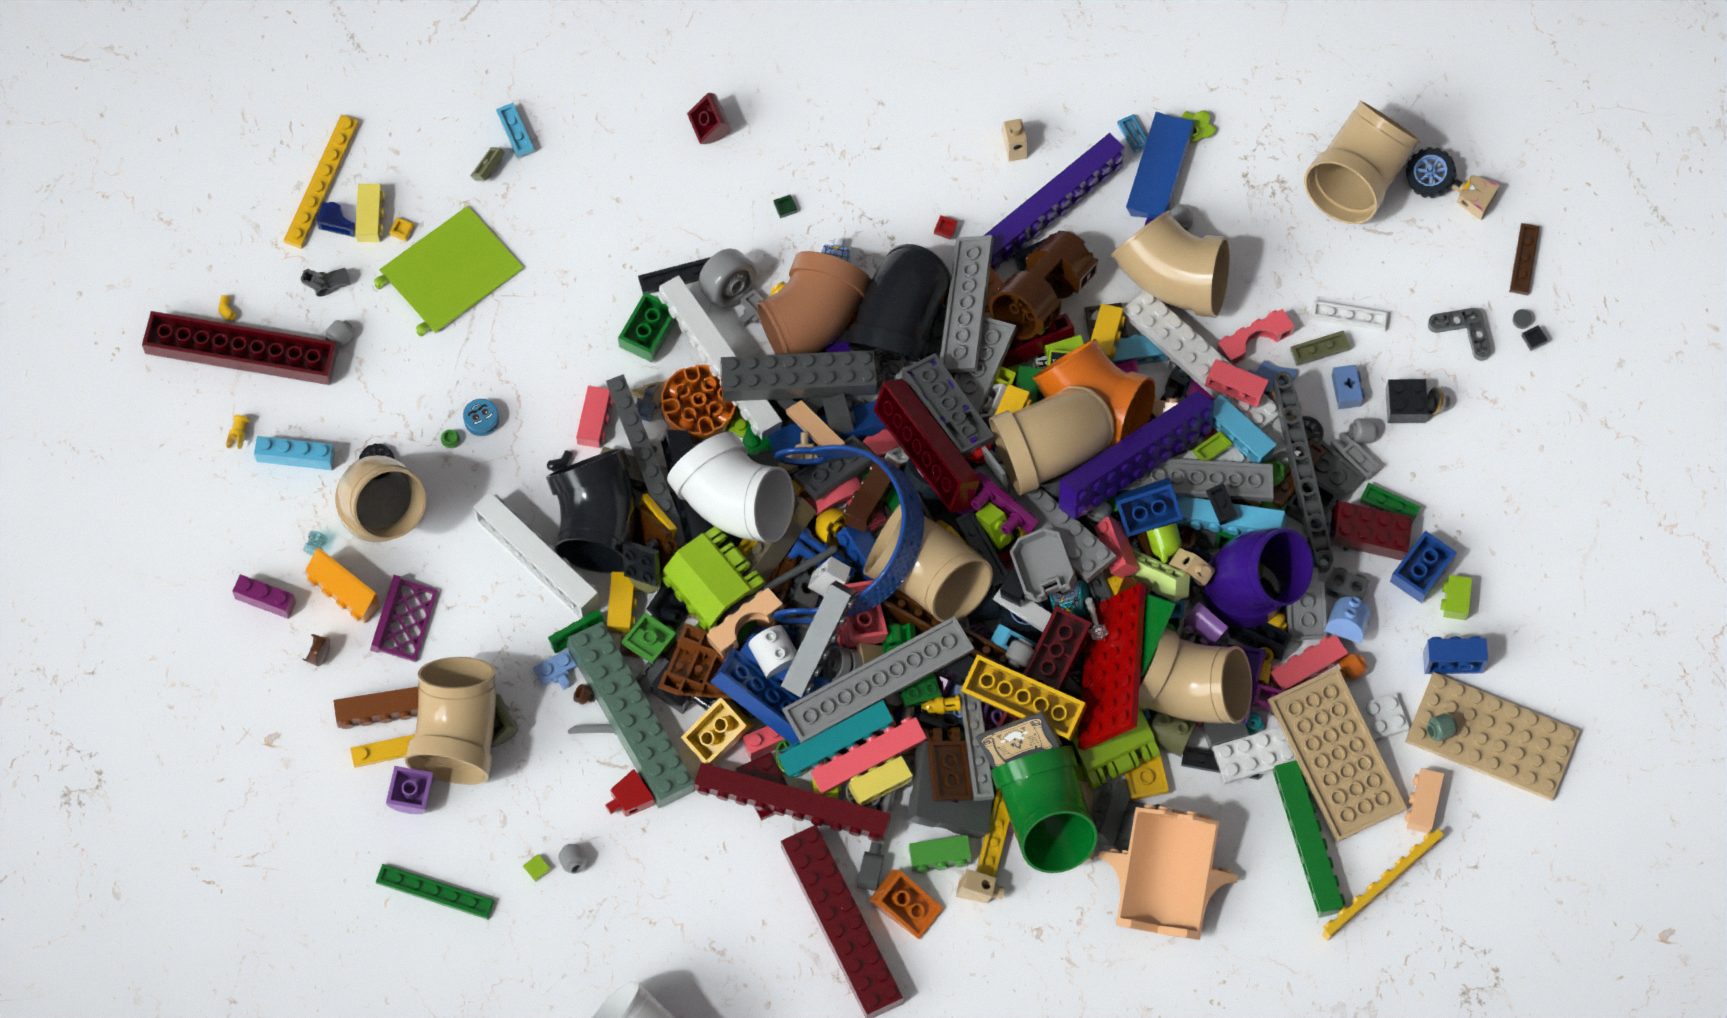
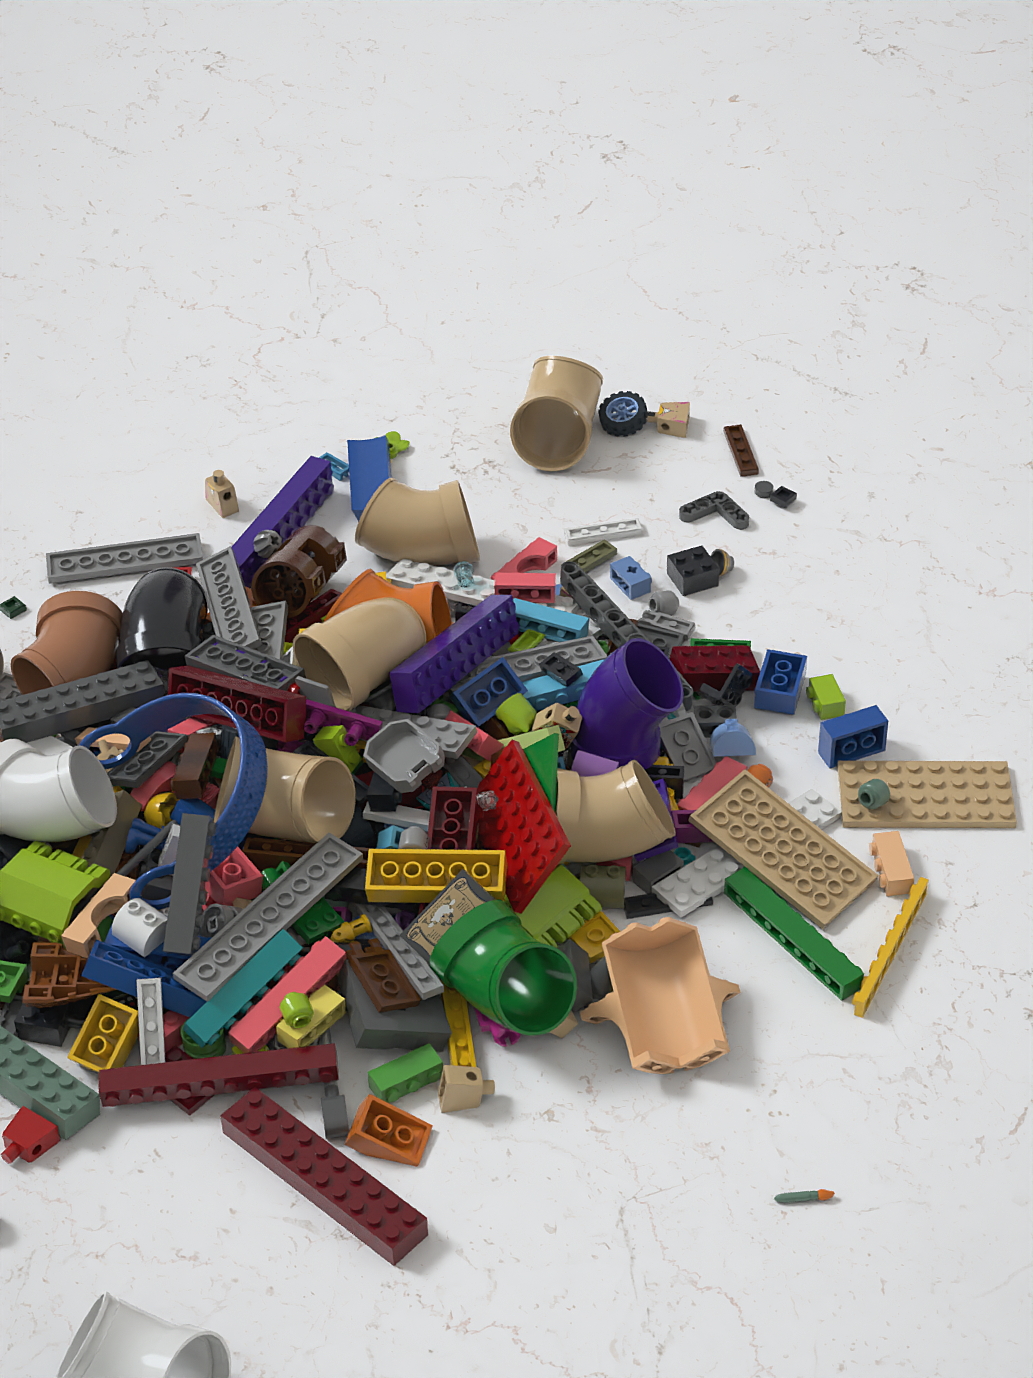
camera: 20 degrees left, 25 degrees down
none -> light grey plate [46,533,203,584]
none -> white plate [137,978,166,1065]
none -> light grey piece [253,530,282,559]
none -> lime head [279,992,314,1028]
none -> clear light blue bush [453,561,474,588]
none -> black bracket [700,663,753,706]

